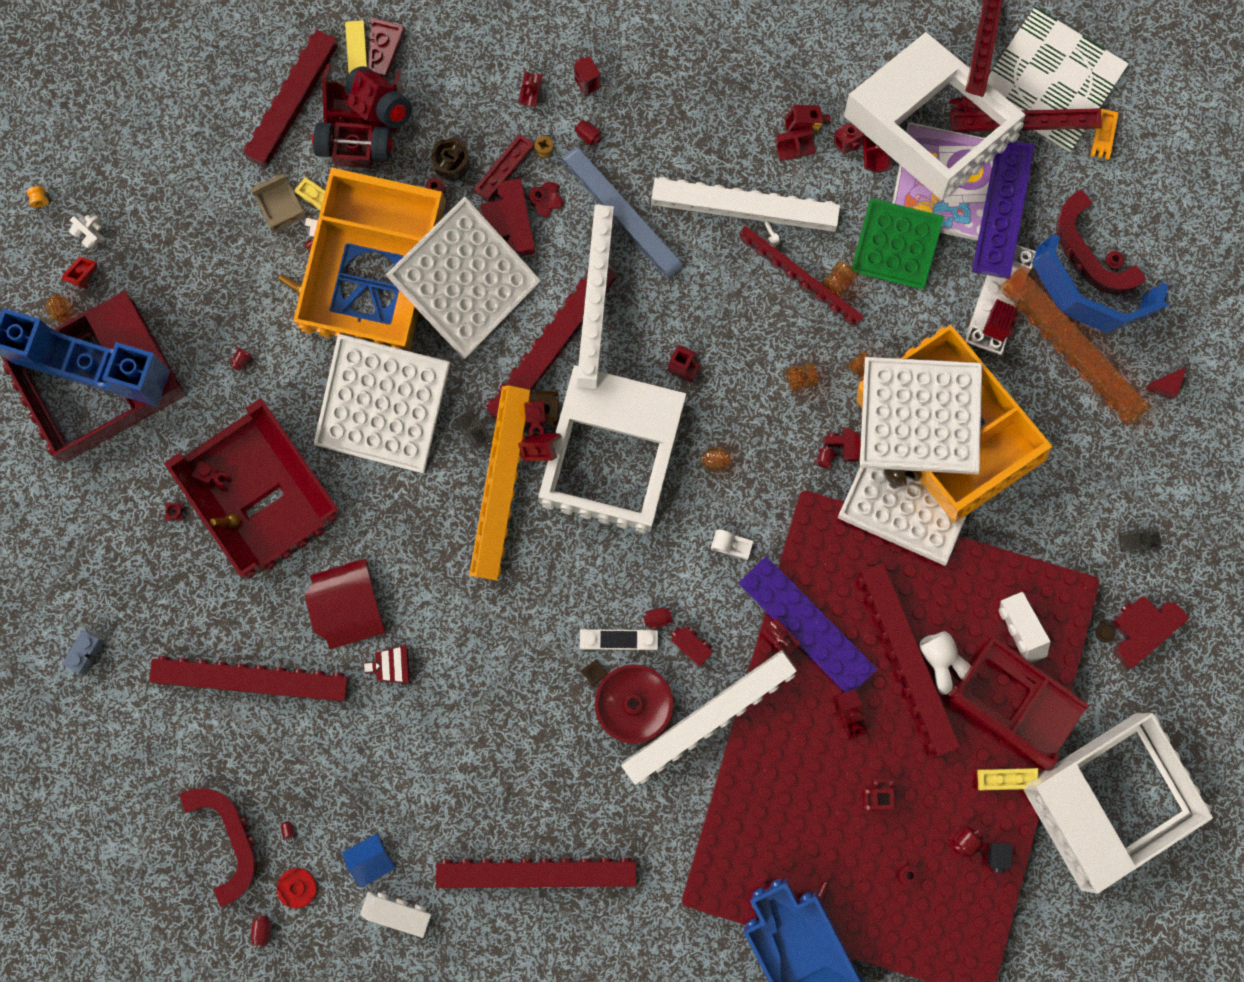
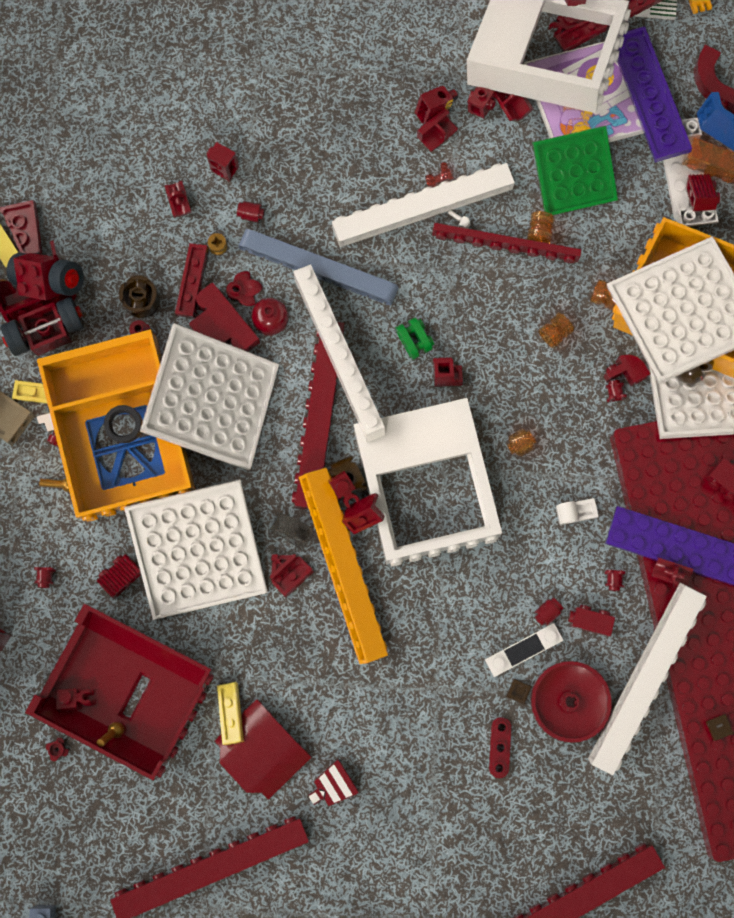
camera: 25 degrees left, 0 degrees up
none -> dark red brick [97,554,141,599]
none -> black tyre [104,405,143,443]
none -> light yellow tile [217,682,244,746]
none -> dark red cylinder [251,297,289,336]
none -> dark red slope [270,554,314,598]
none -> green brick [395,317,434,360]
none -> clear red piece [425,162,454,188]
none -> dark red plate [489,717,511,778]
none -> dark red brick [605,570,626,592]
none -> dark brown tile [705,714,734,741]

